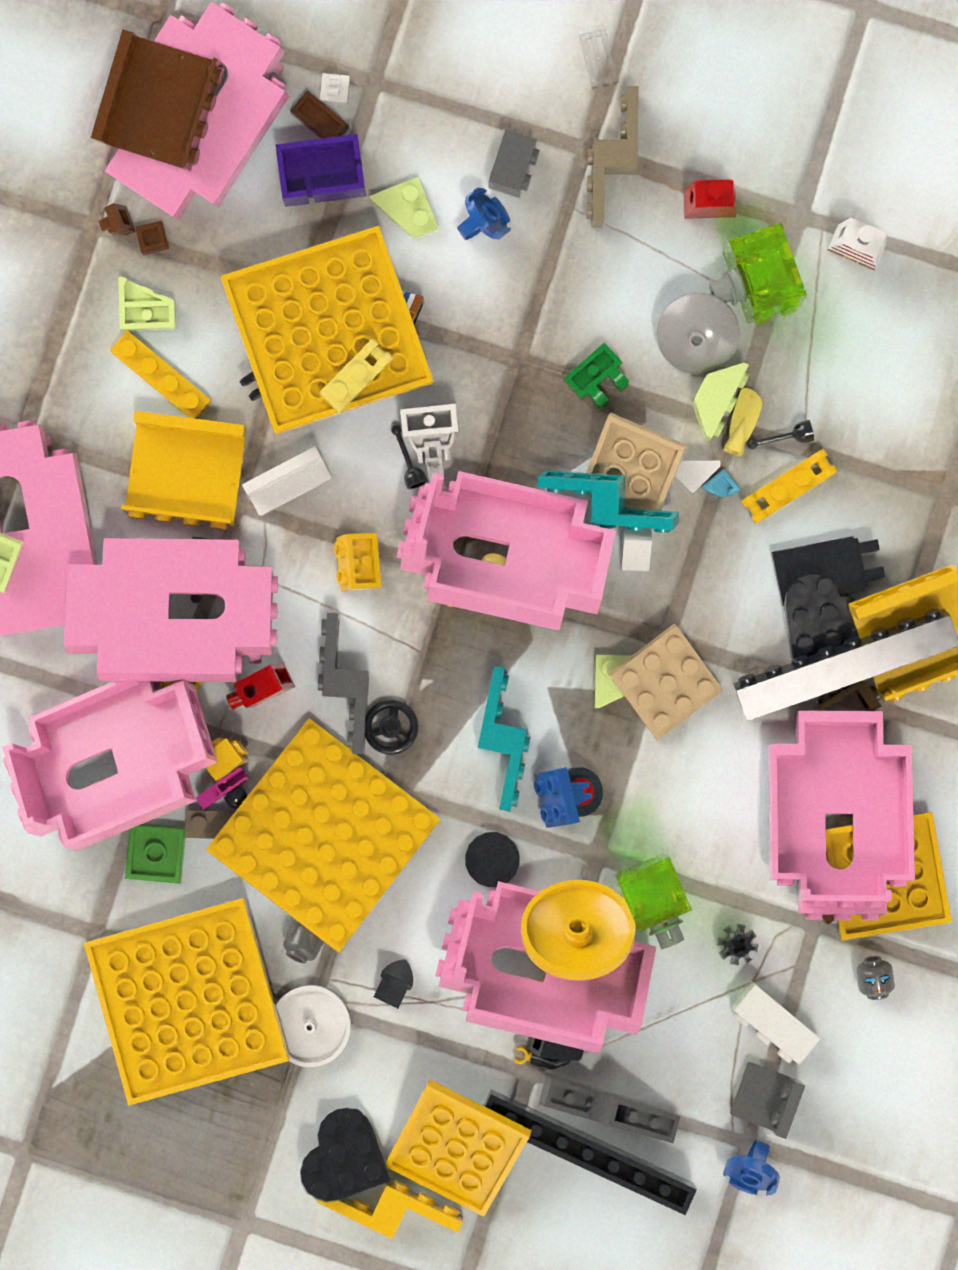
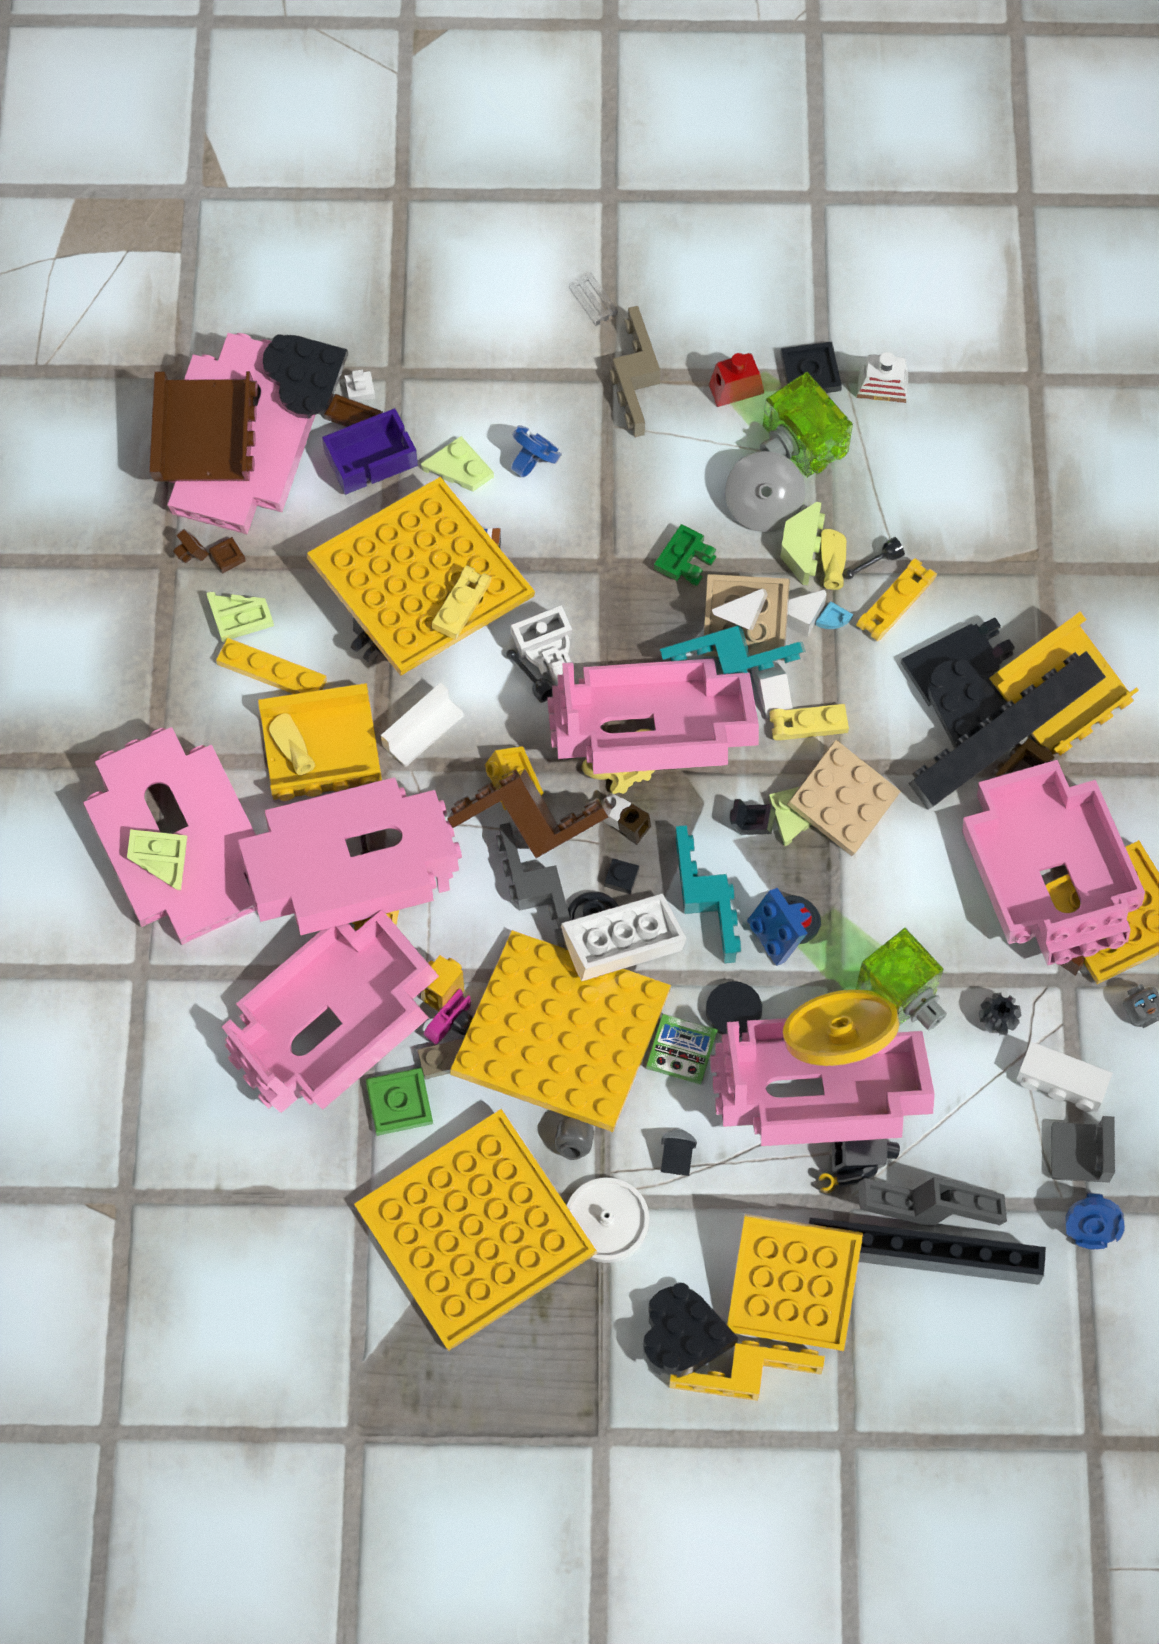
camera: 20 degrees left, 20 degrees down
red torso [226,662,295,710] -> none
dark grey brick [488,129,540,198] -> none
none -> black plate [262,334,349,419]
none -> light yellow piece [269,713,315,775]
none -> reddish brown bracket [447,768,612,858]
none -> white slope [561,894,687,981]
none -> dark brown leg [603,793,651,845]
none -> black plate [604,858,639,895]
none -> tile [646,1014,717,1085]
none -> white slope [712,589,768,630]
none -> black bracket [729,799,776,835]
none -> light yellow plate [769,704,849,740]
none -> black tile [780,341,842,398]

